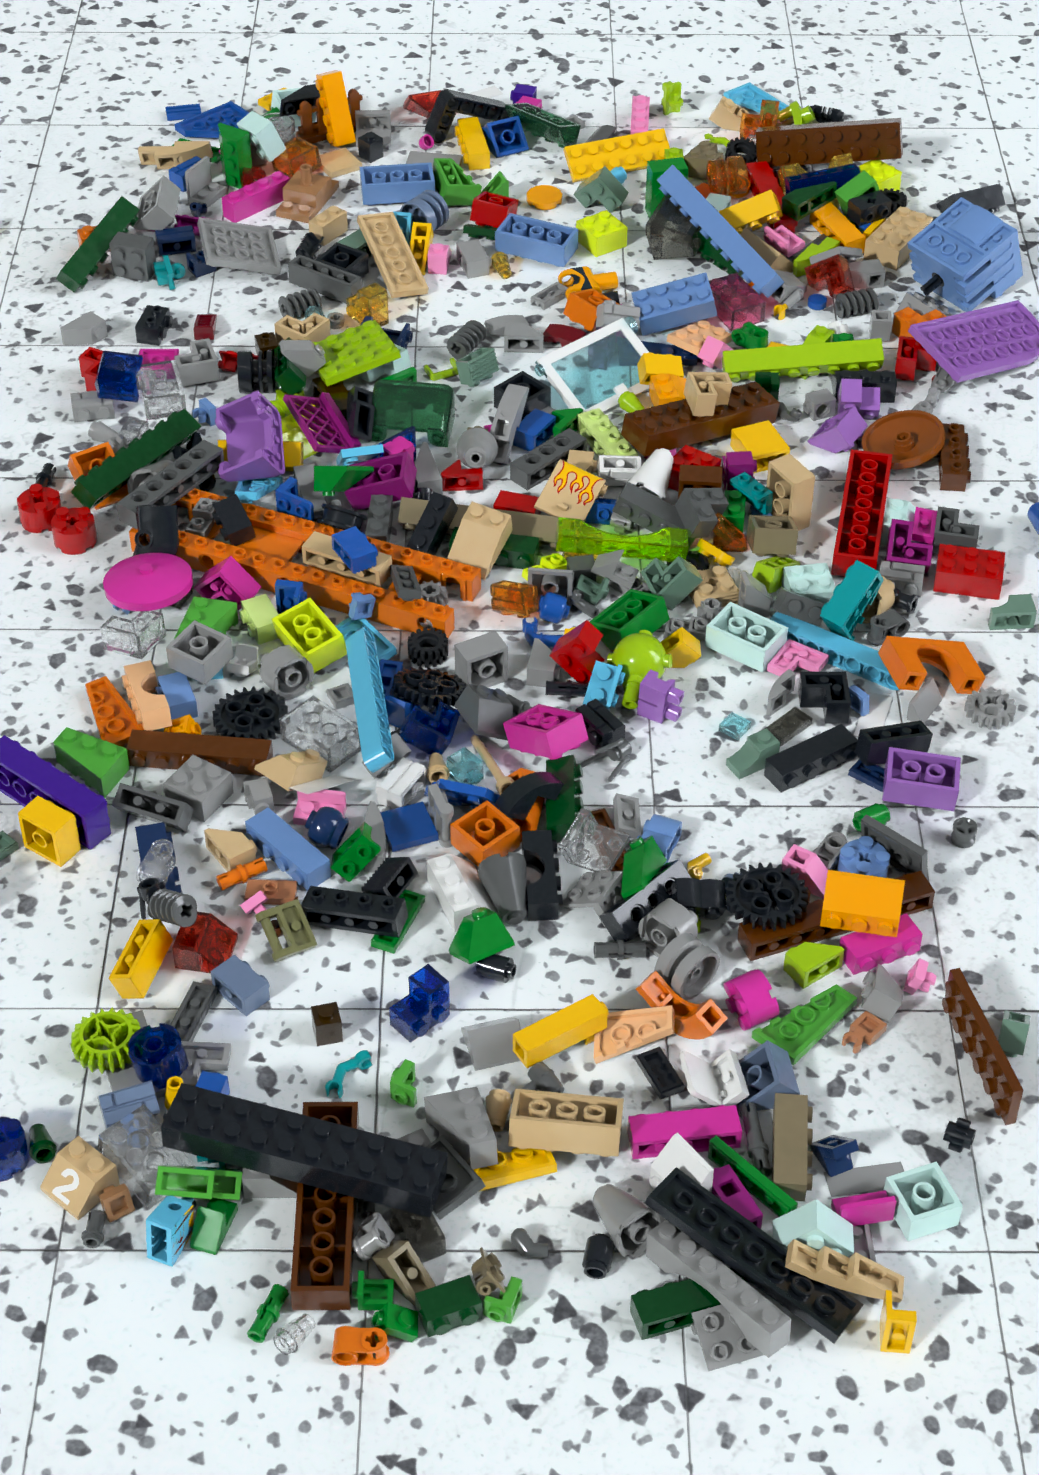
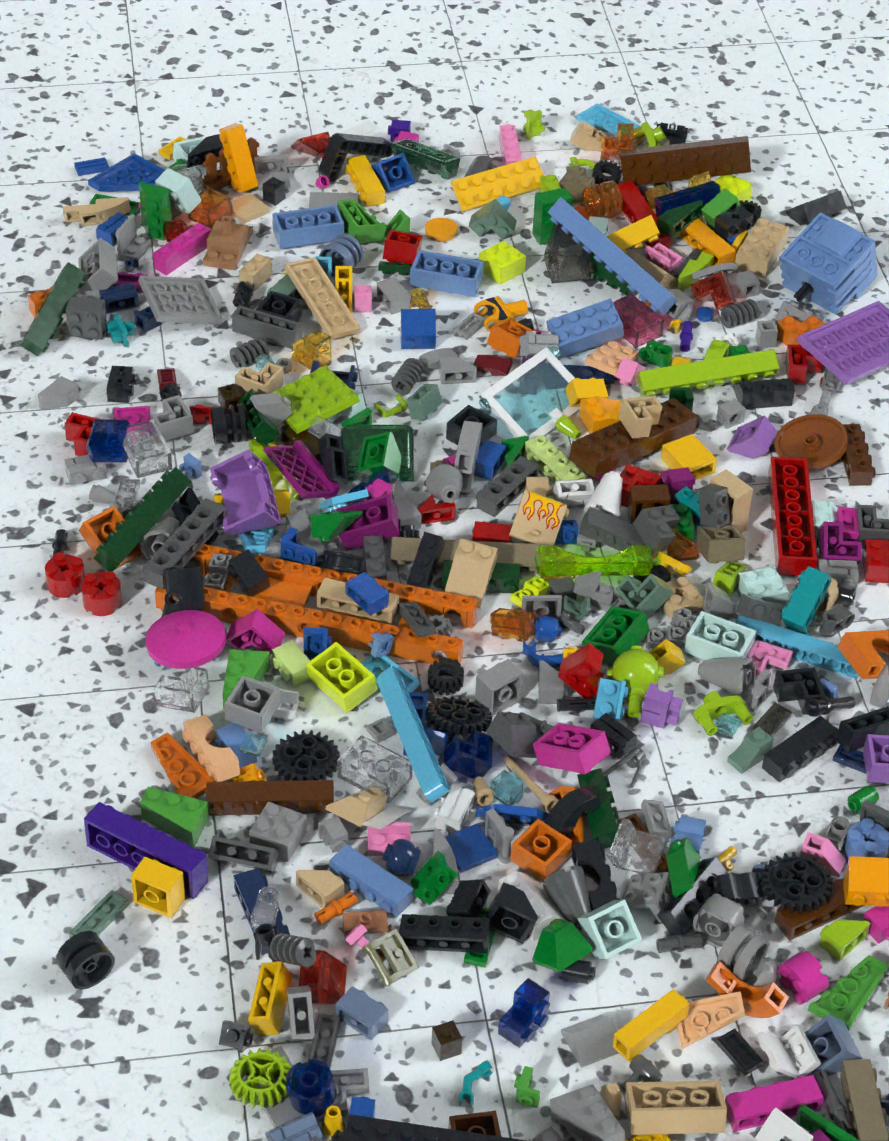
camera: 10 degrees left, 0 degrees up
light grey brick [260,645,314,699] -> none
medium lavender brick [837,379,880,420] -> none
none -> black gear [159,383,182,402]
none -> black bracket [219,1020,253,1053]
none -> clear light blue tile [240,733,267,757]
none -> light grey brick [286,985,315,1040]
none -> clear slope [307,415,348,441]
none -> green slope [357,432,402,477]
none -> blue slope [400,309,436,349]
none -> black slope [485,882,538,944]
none -> light aqua brick [577,899,642,959]
none -> dark purple pin [679,321,693,352]
none -> lime connector [693,691,753,736]
none -> dark grey brick [698,483,730,529]
none -> light grey cone [698,657,756,697]
none -> light grey hair [748,957,779,987]
none -> black pin [805,696,856,717]

